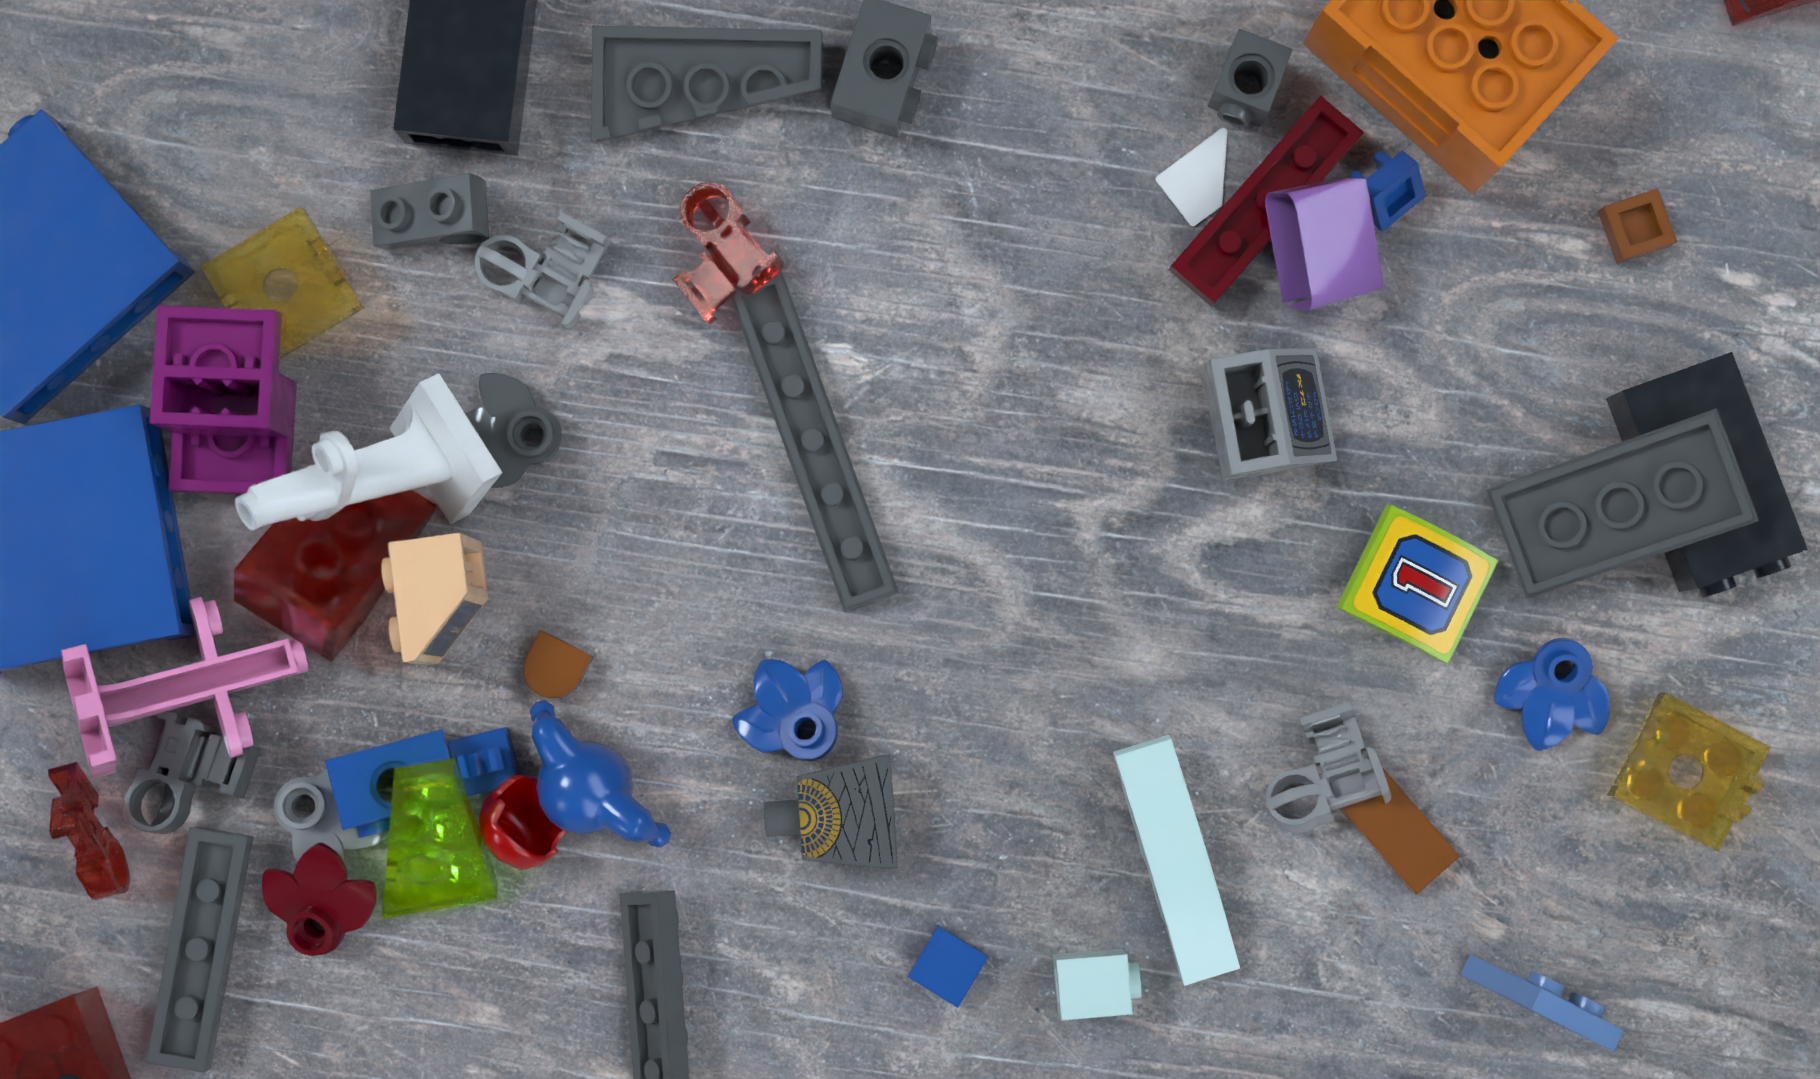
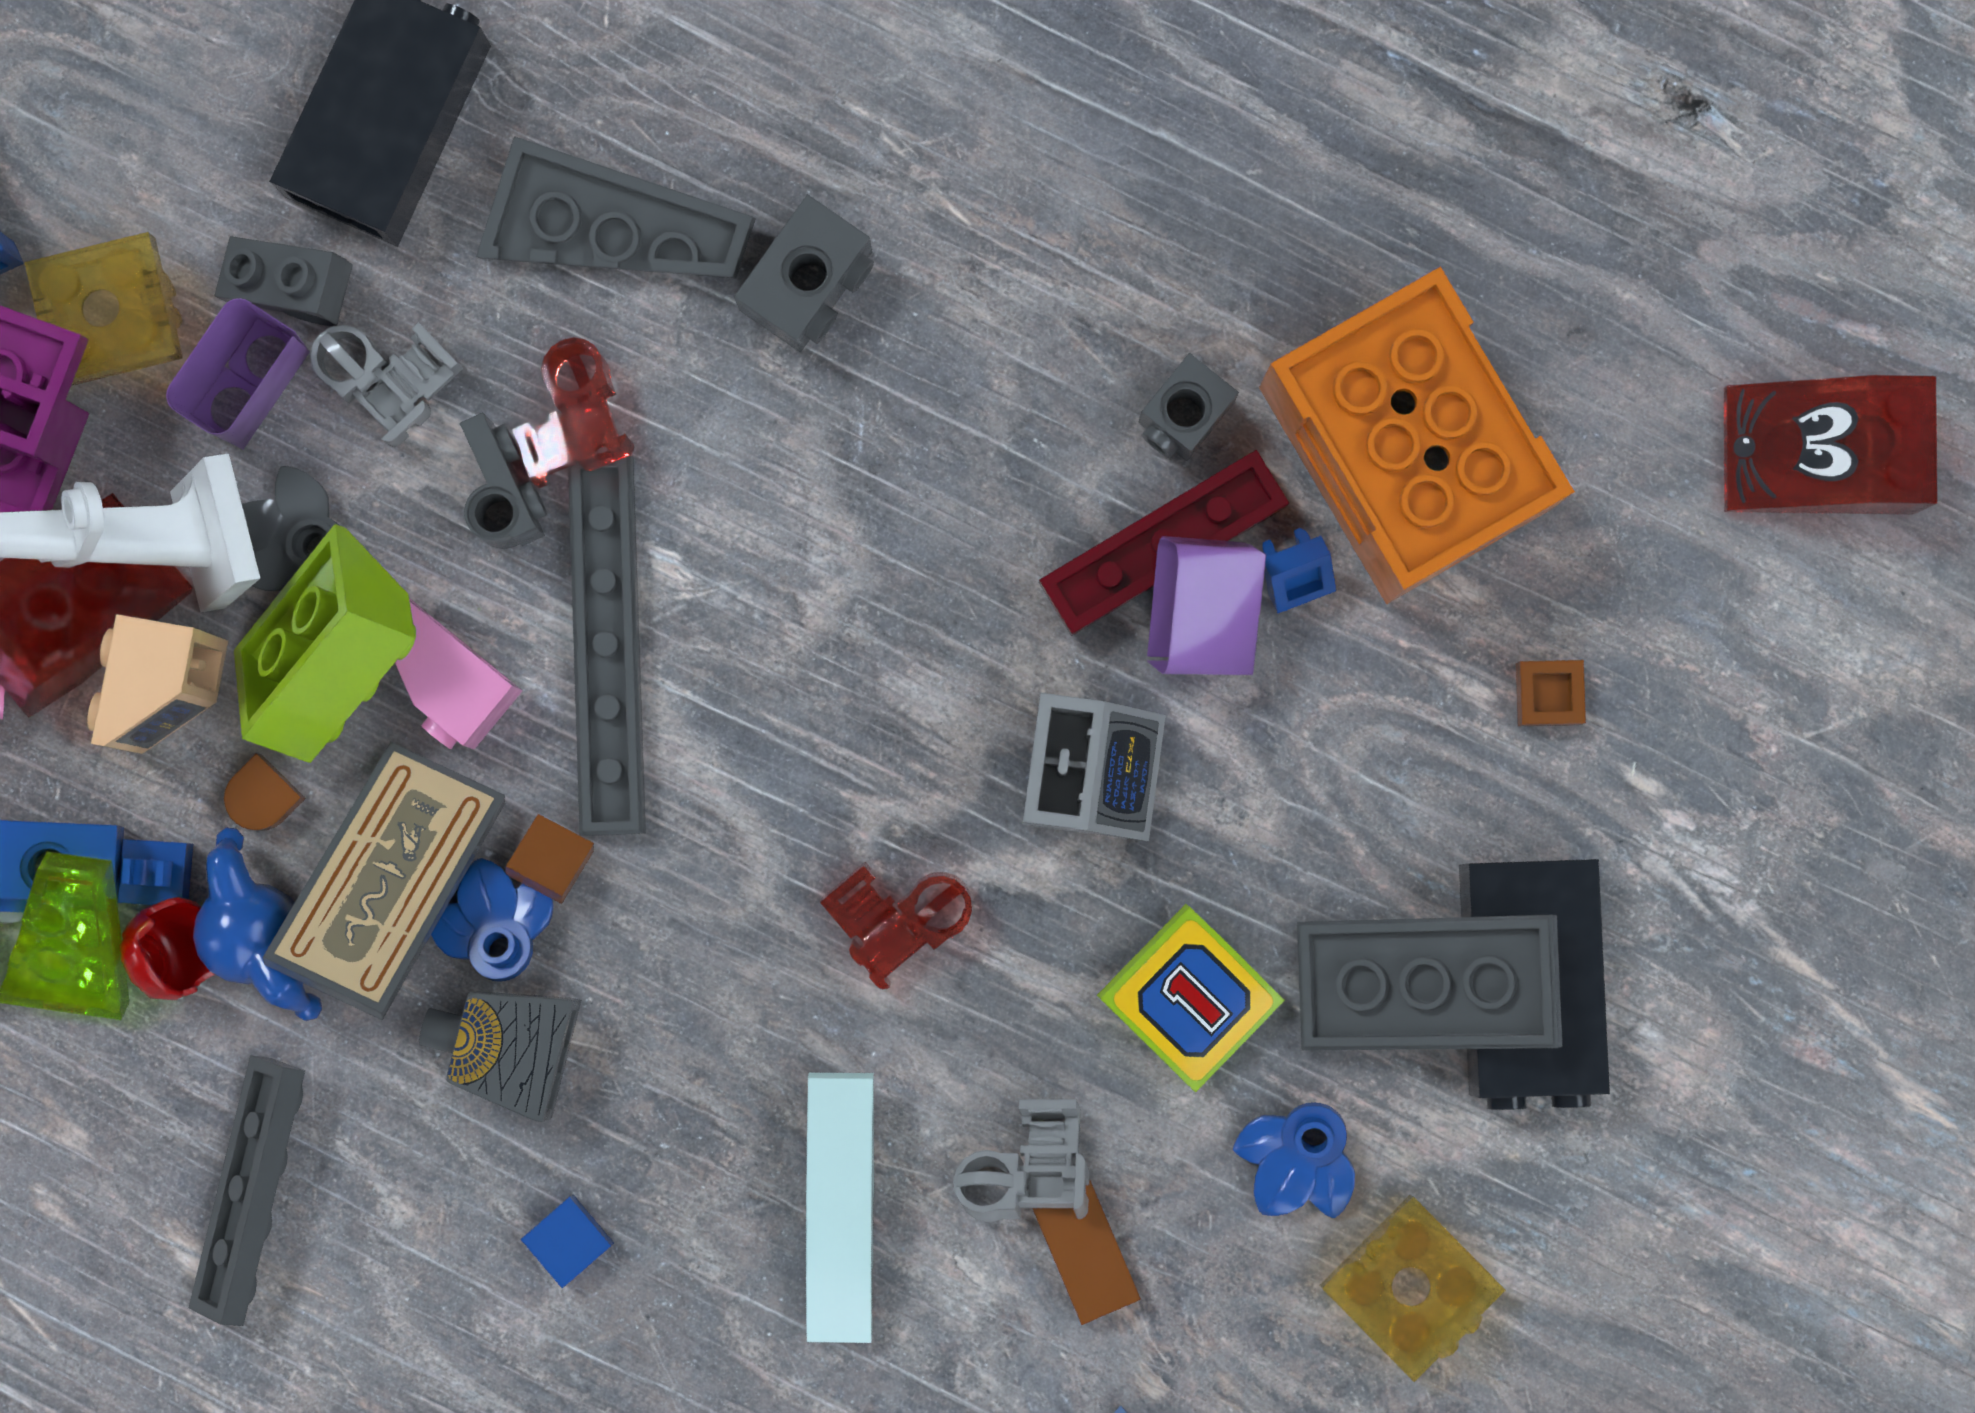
camera: 20 degrees right, 0 degrees up
light aqua brick [1053,949,1141,1020] -> none
white sticker [1156,128,1227,226] -> none
none -> medium lavender piece [166,299,310,450]
none -> lime slope [233,524,416,763]
none -> tile [263,742,505,1020]
none -> bright pink slope [395,598,522,749]
none -> dark grey plate [460,412,547,549]
none -> dark orange tile [506,814,594,904]
none -> clear red piece [820,862,972,989]

